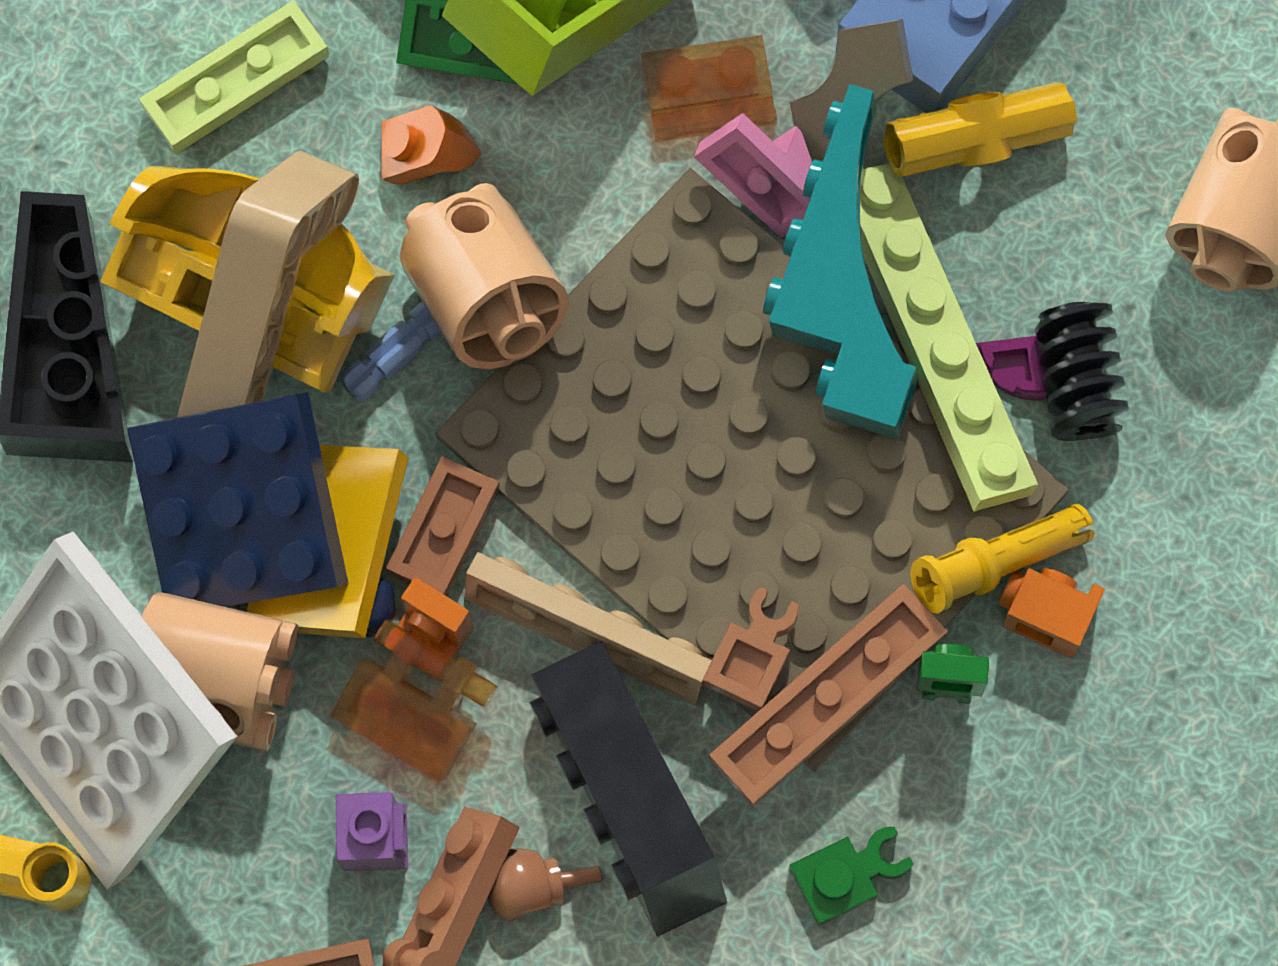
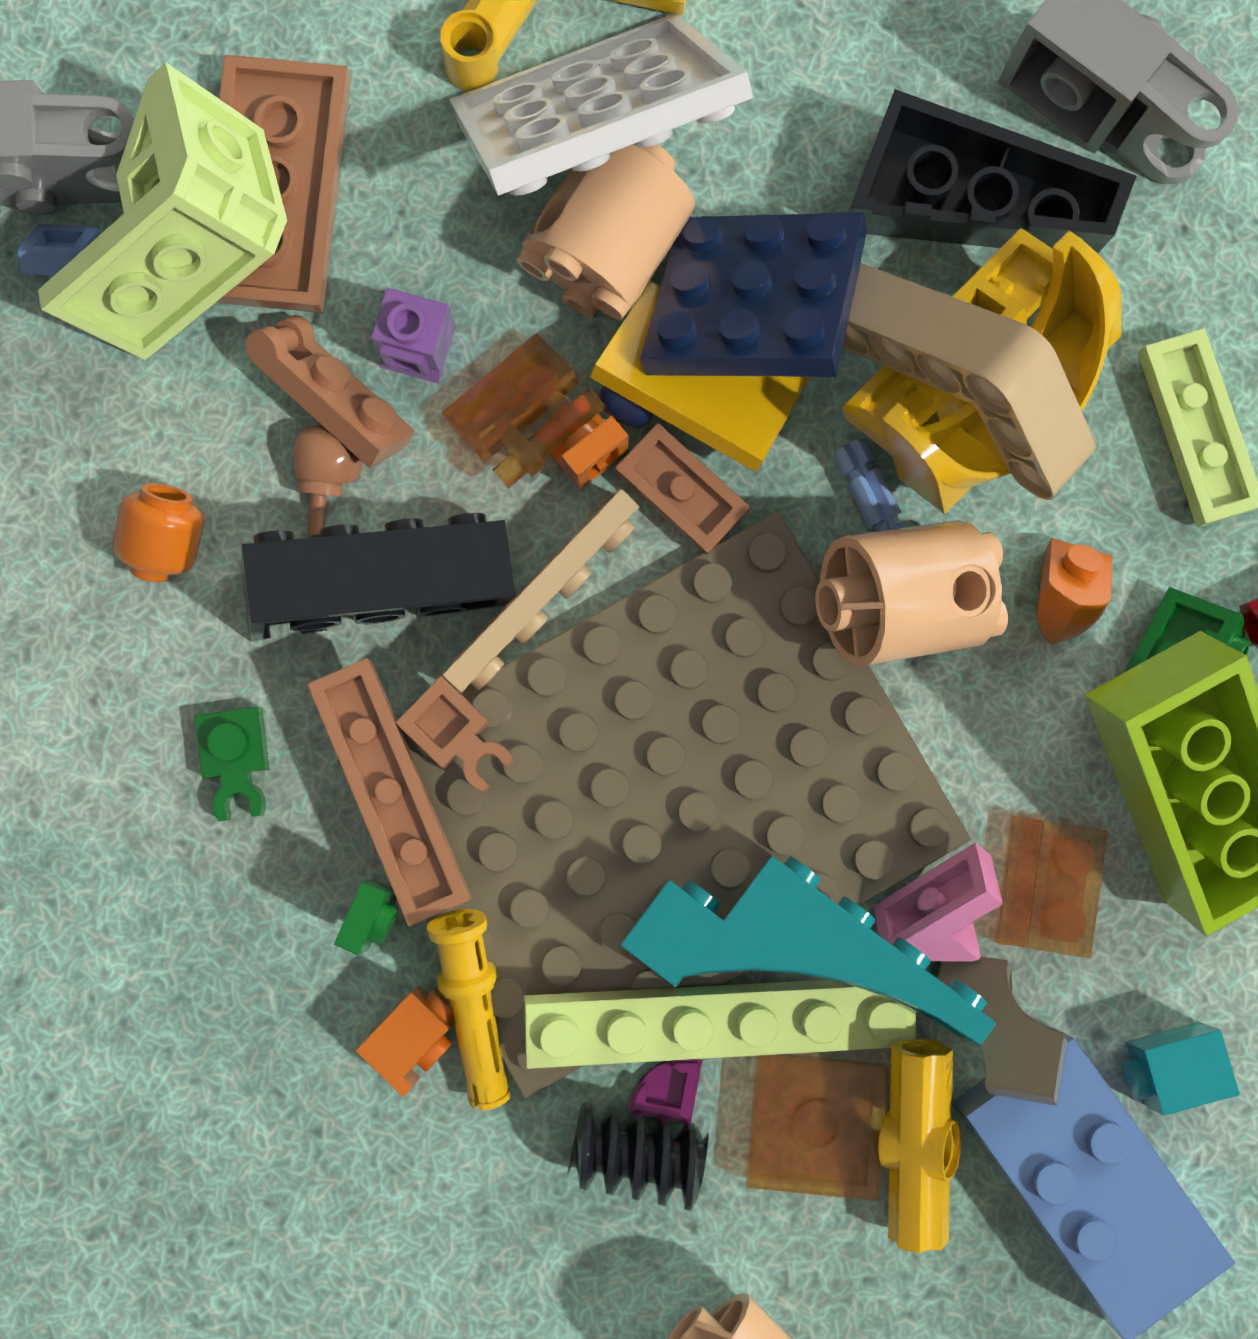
camera: 105 degrees right, 10 degrees up
none -> clear orange plate [745,1054,888,1201]

